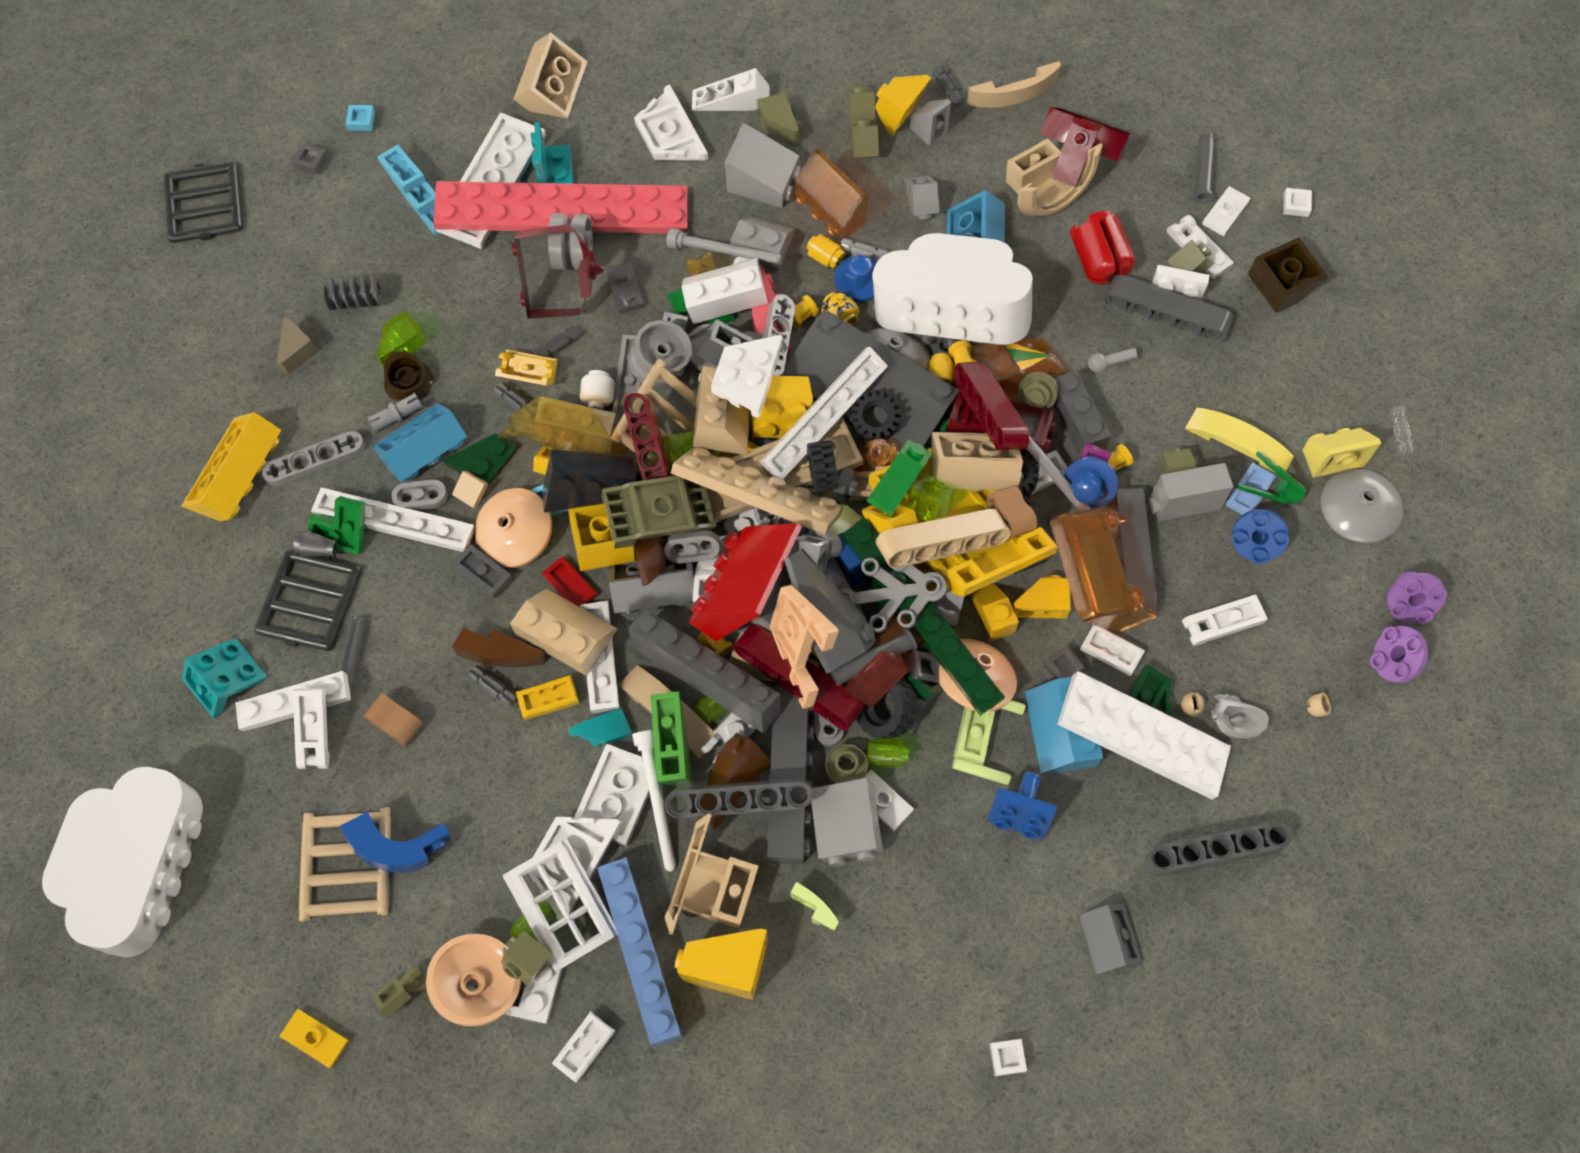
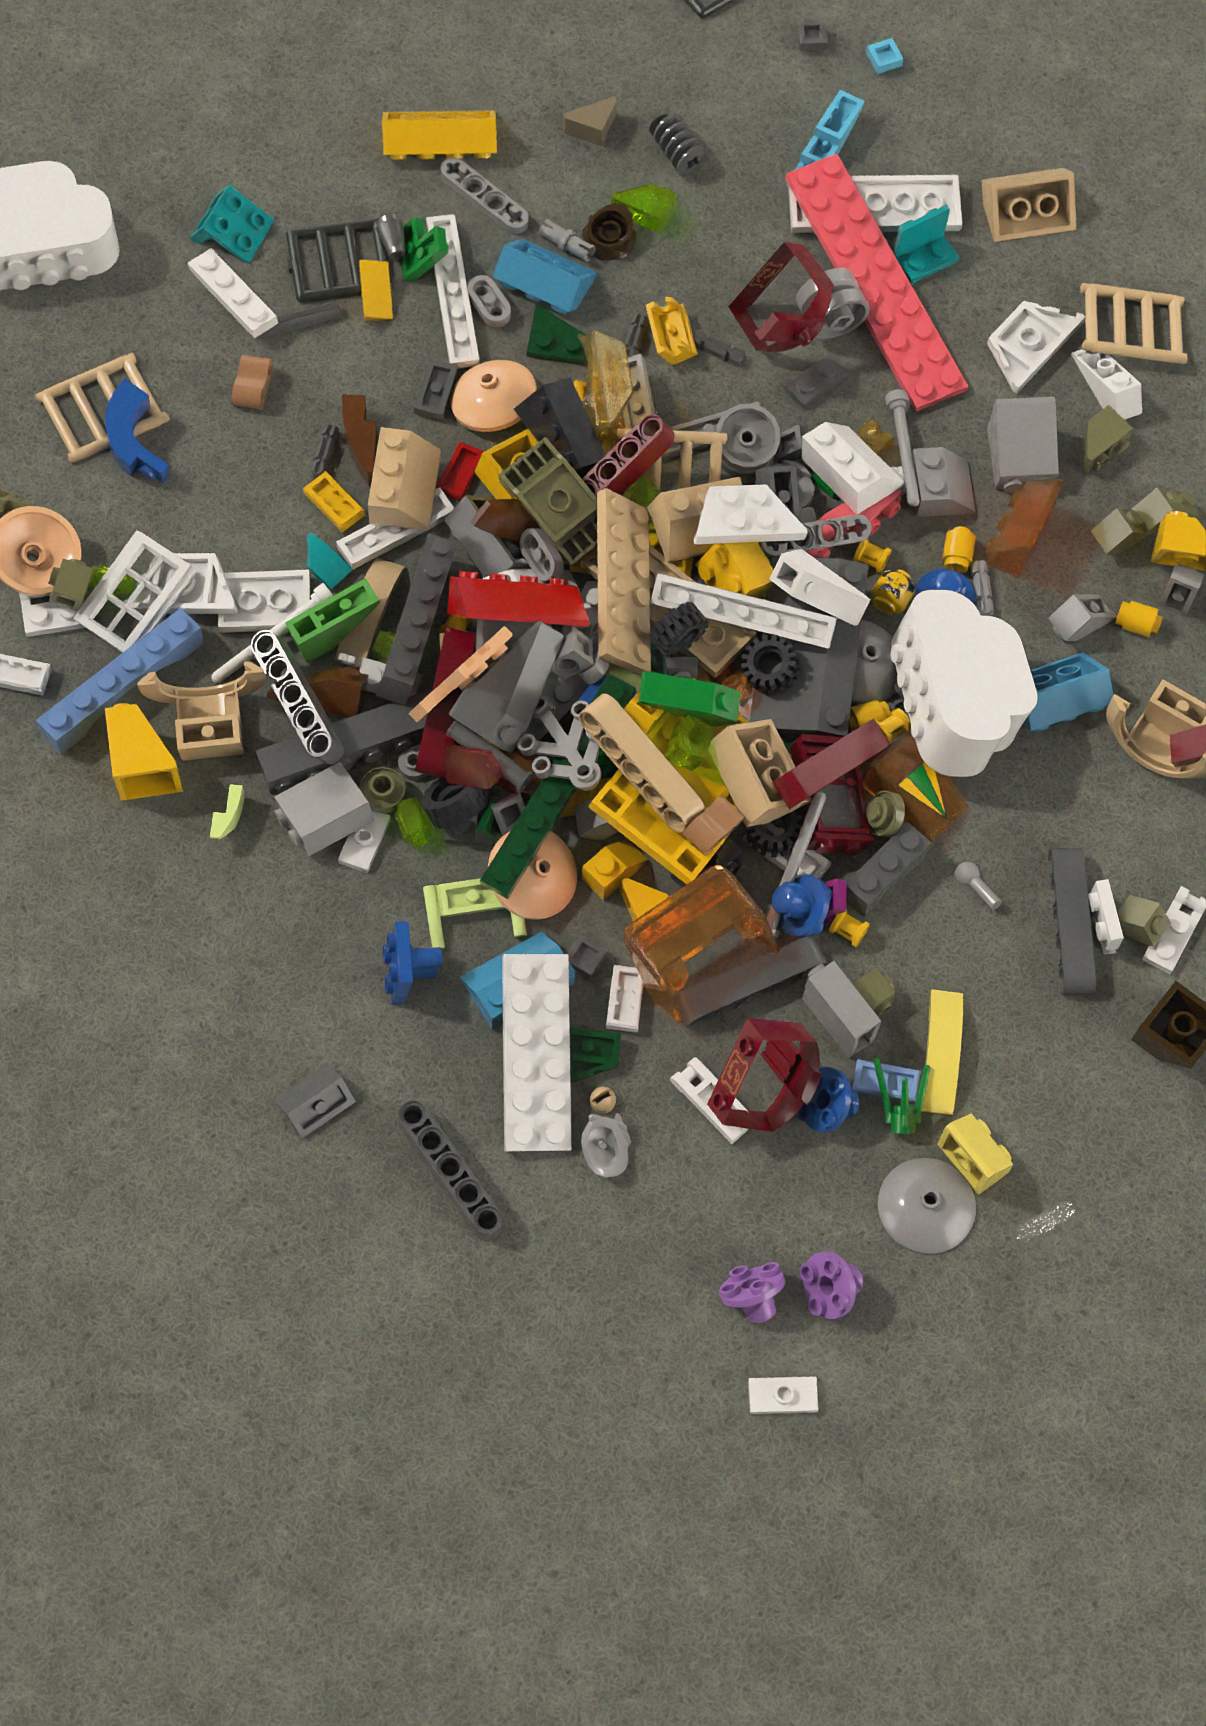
camera: 60 degrees right, 0 degrees up
white plate [293,688,330,769] -> none
tan tile [452,471,488,508] -> none
white head [580,370,615,410] -> none
white plate [989,1039,1027,1076] -> none
red cylinder [1069,210,1135,285] -> none
tan hinge [1306,693,1331,717] -> none
none -> yellow slope [359,260,393,322]
none -> dark red piece [707,1018,822,1132]
none -> white plate [748,1377,818,1414]
none -> white slope [769,549,871,626]
none -> tan bar [1080,283,1188,364]
none -> yellow brick [1115,600,1163,638]

